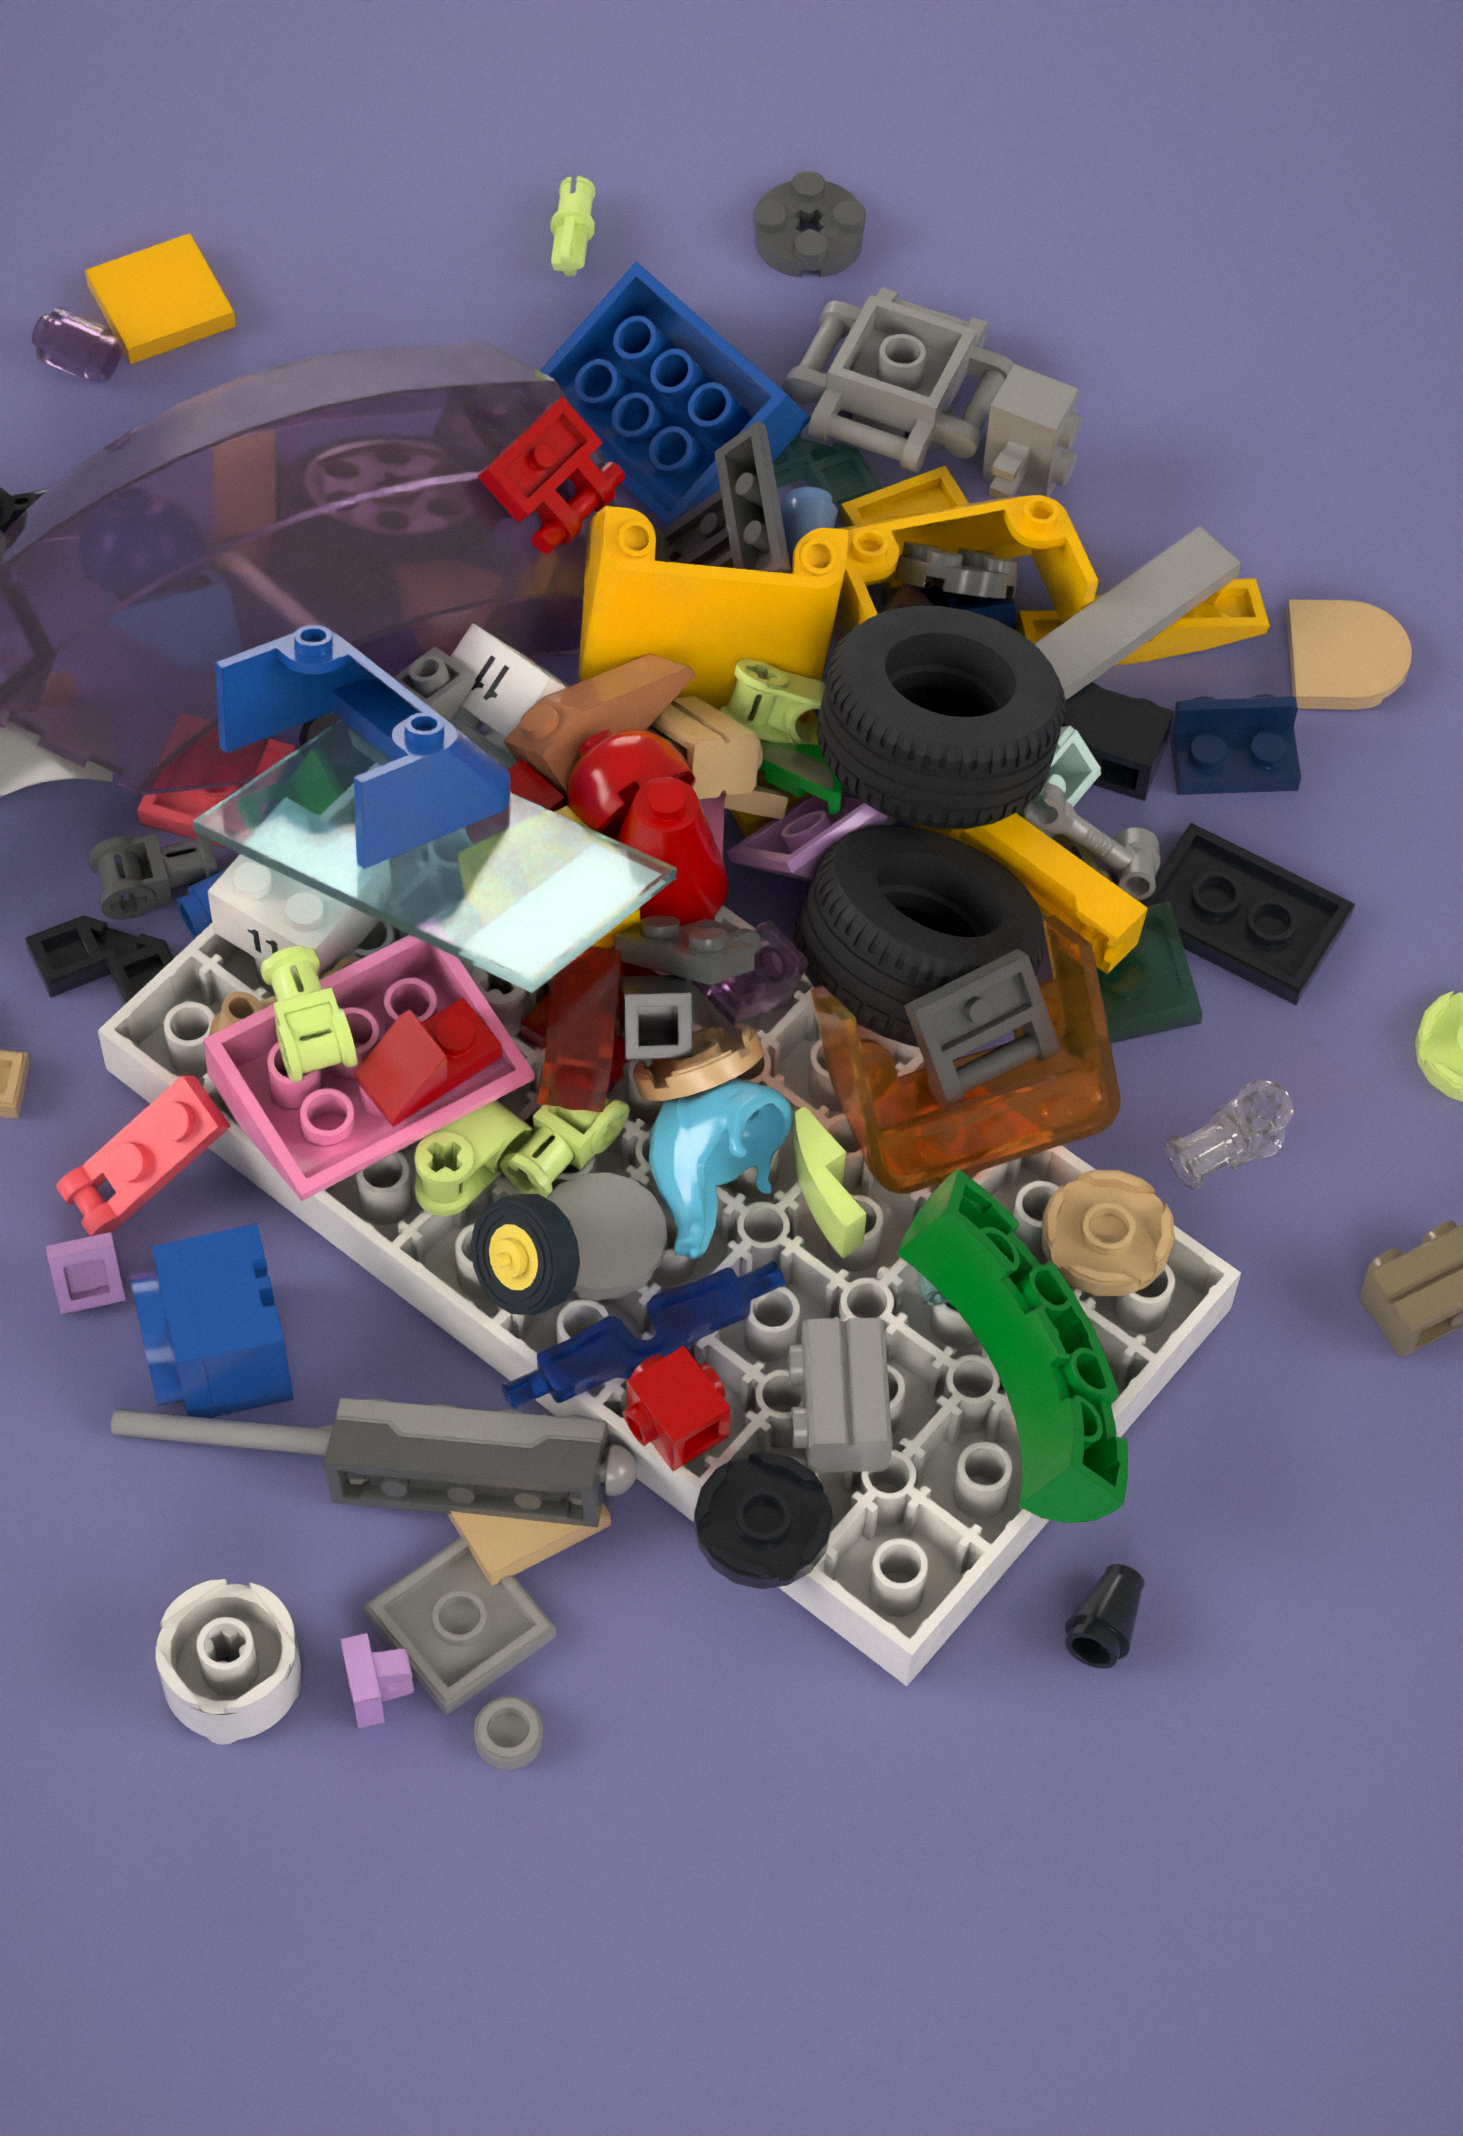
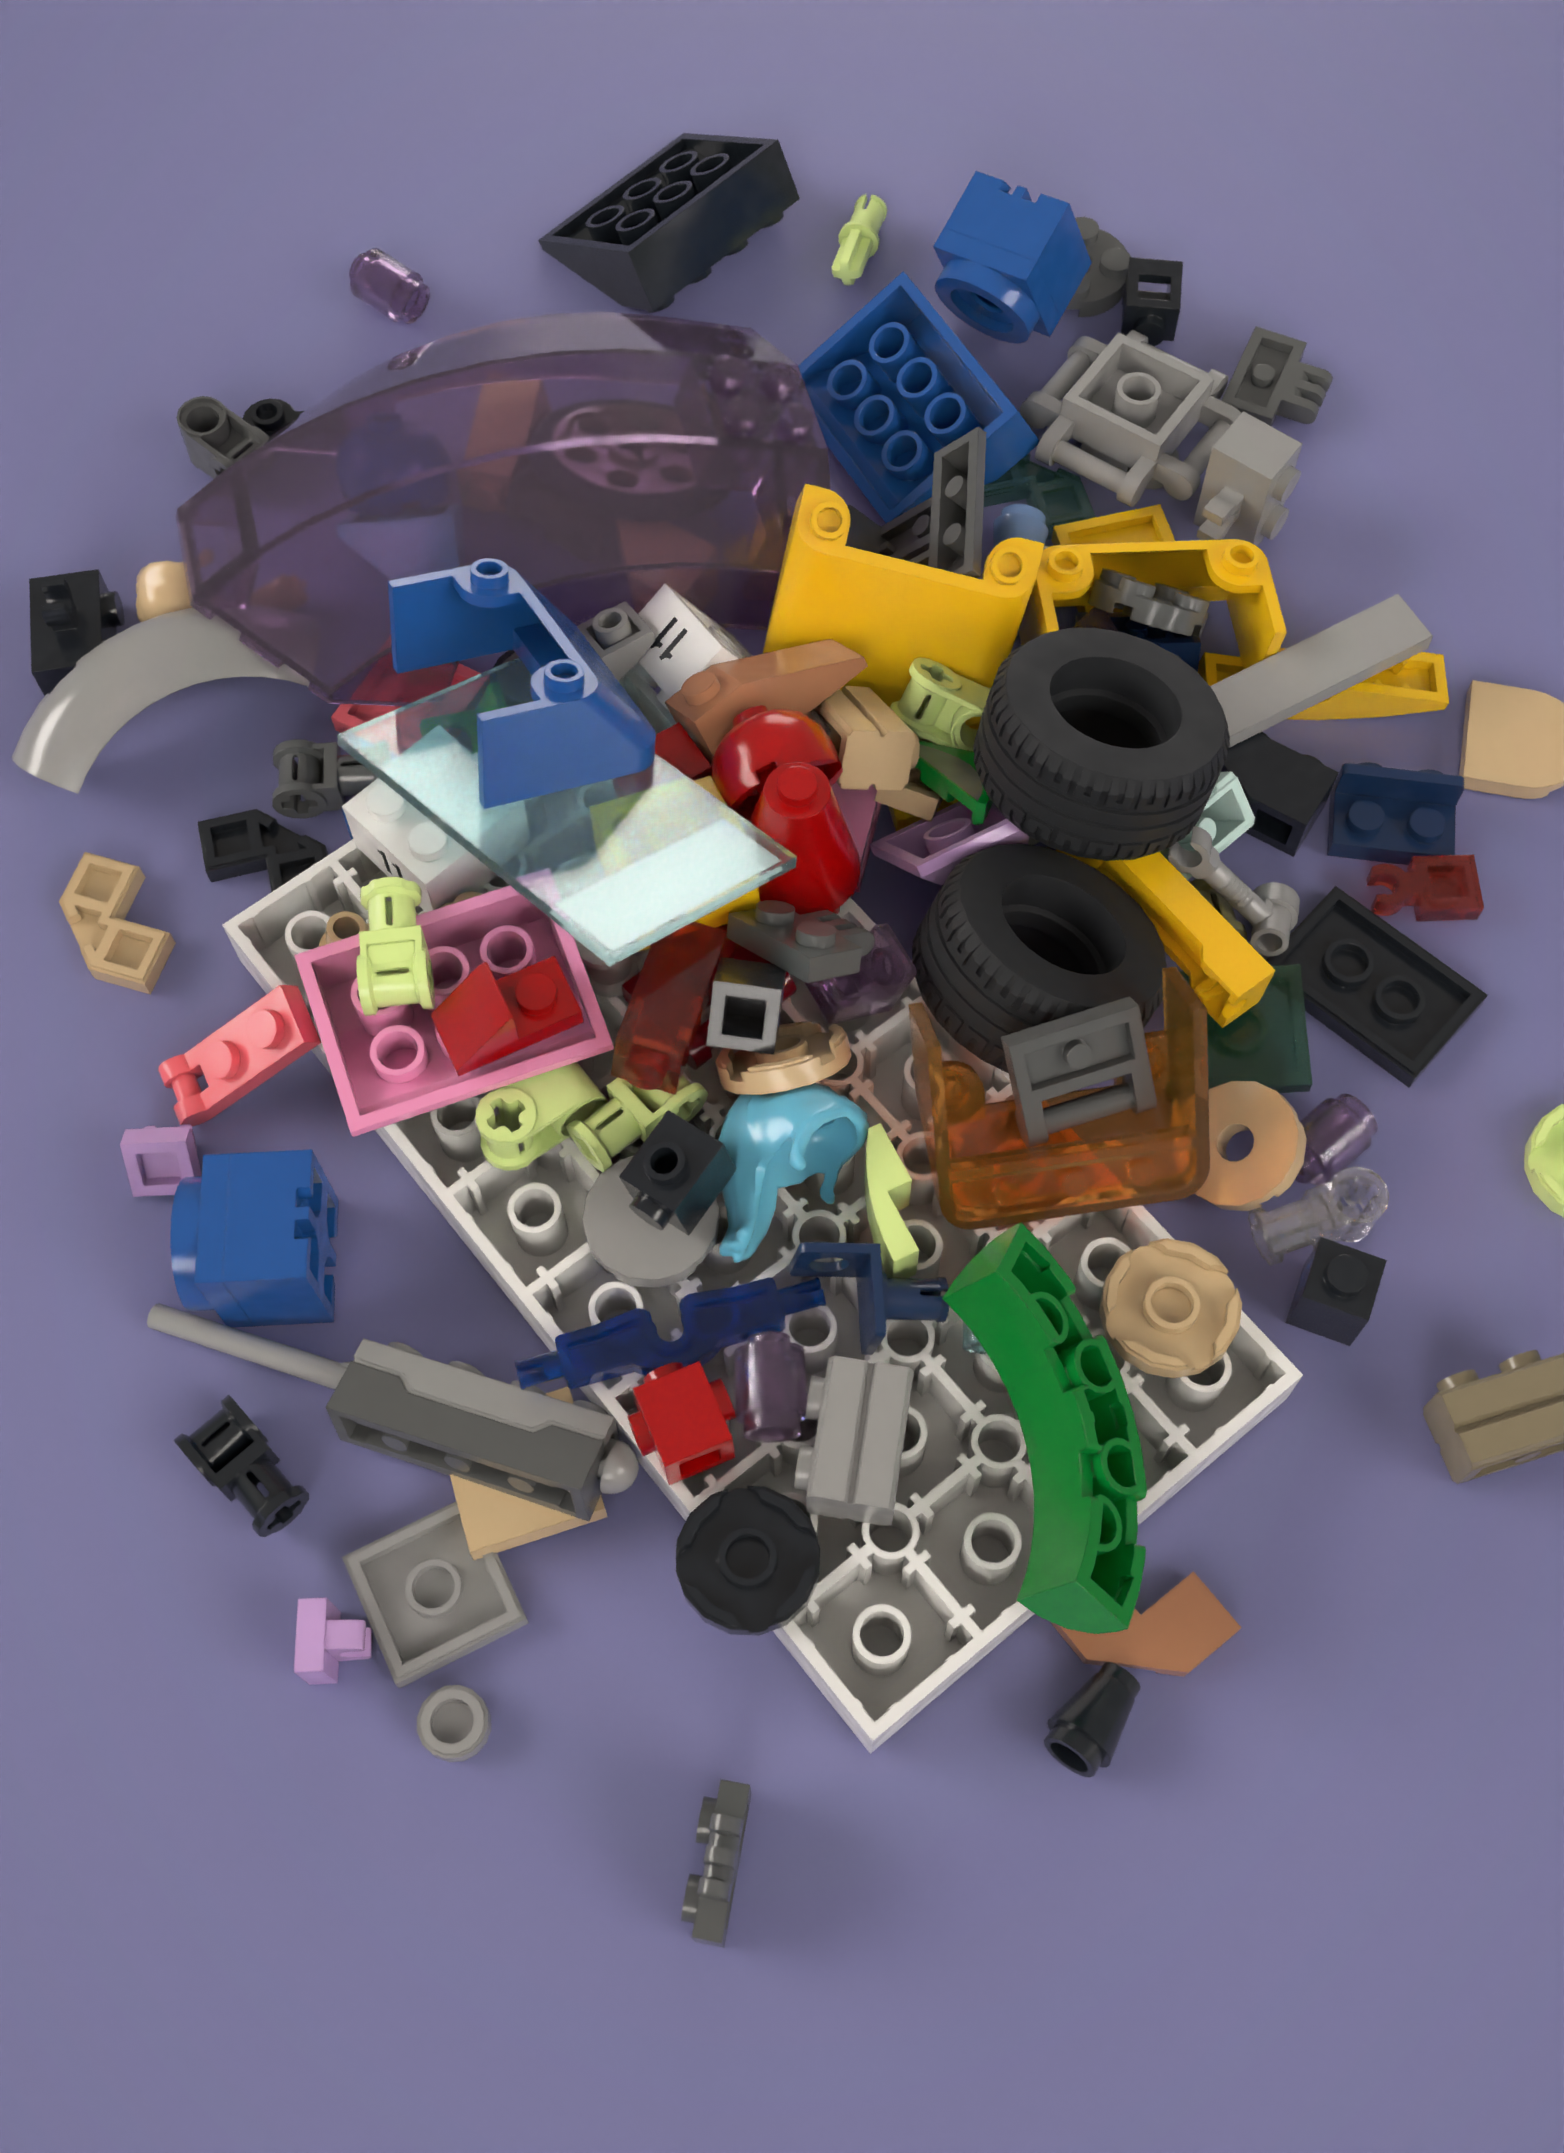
camera: 15 degrees right, 5 degrees up
yellow tile [85,233,236,365] -> none
white brick [156,1579,301,1745] -> none
black wheel [471,1194,580,1315] -> none
red plate [477,396,625,554] -> none
none -> black connector [174,1395,309,1537]
none -> black slope [538,133,800,313]
none -> black brick [619,1110,736,1235]
none -> dark grey hinge [681,1779,752,1948]
none -> clear purple brick [734,1331,807,1443]
none -> dark blue bracket [789,1242,949,1355]
none -> blue piece [933,171,1092,343]
none -> nougat tile [1050,1571,1241,1677]
none -> black brick [1121,257,1183,346]
none -> tan tile [1174,1081,1307,1211]
none -> dark grey hinge [1221,326,1333,427]
none -> black brick [1286,1237,1387,1346]
none -> clear purple brick [1295,1094,1378,1187]
none -> clear red plate [1366,854,1484,922]

